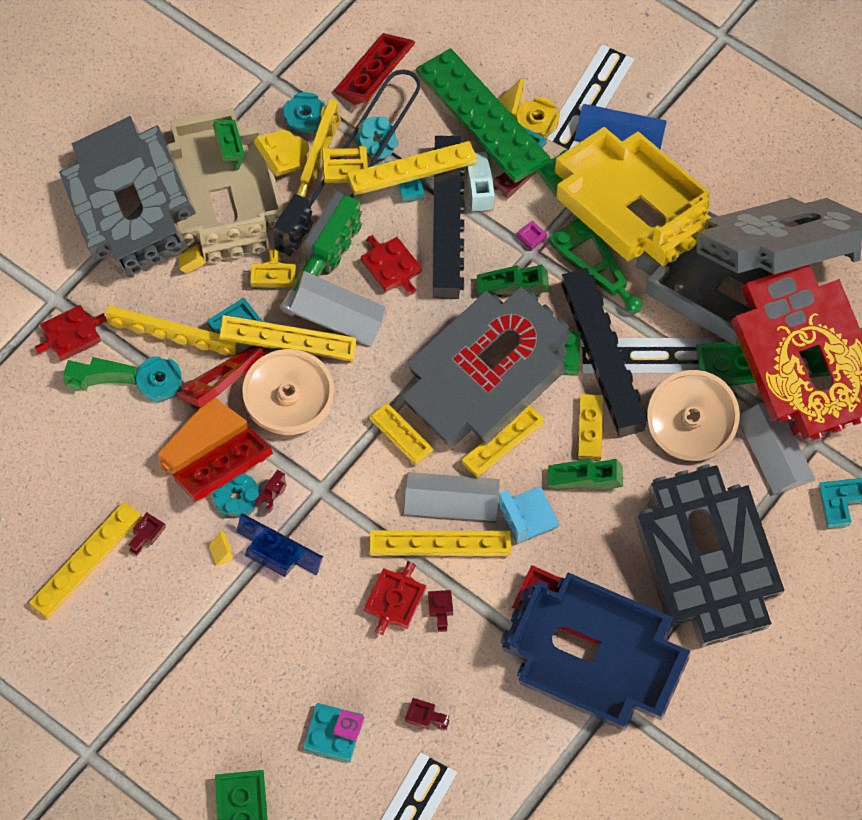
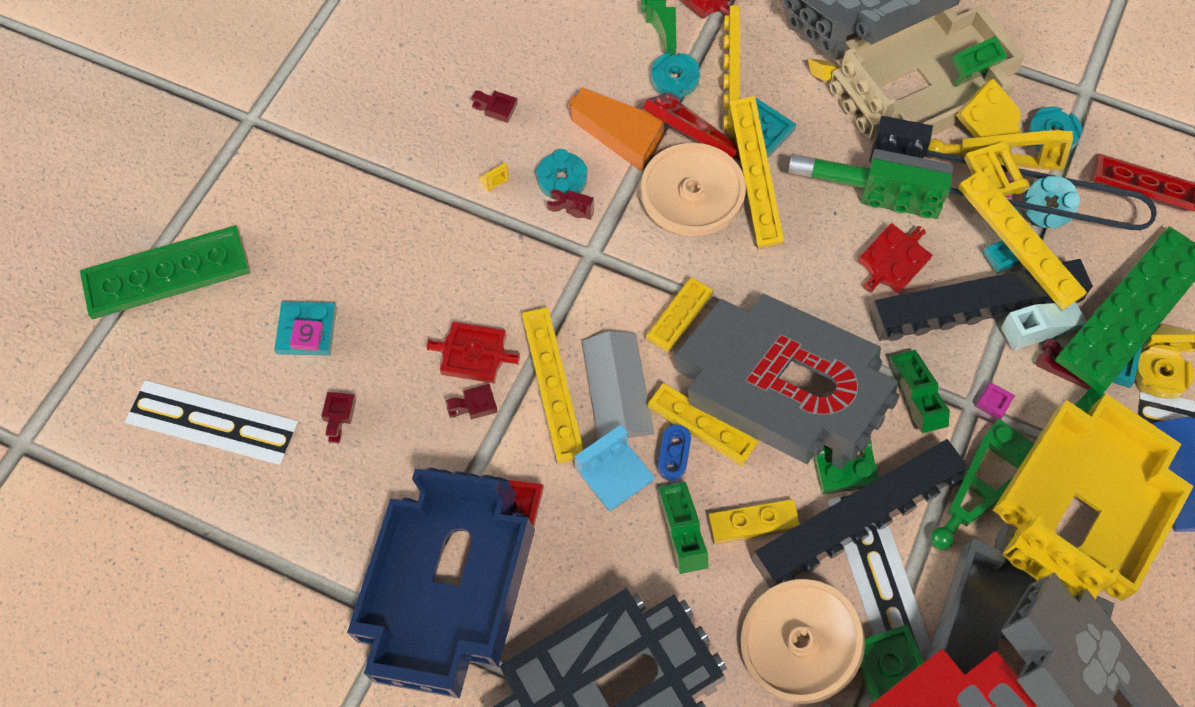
camera: 80 degrees right, 0 degrees up
yellow plate [29,501,142,619] -> none
red plate [173,427,274,502] -> none
clear blue bracket [236,513,323,577] -> none
yellow plate [251,250,296,288] -> none
light grey slope [289,271,385,347] -> none
none -> blue plate [658,425,691,481]

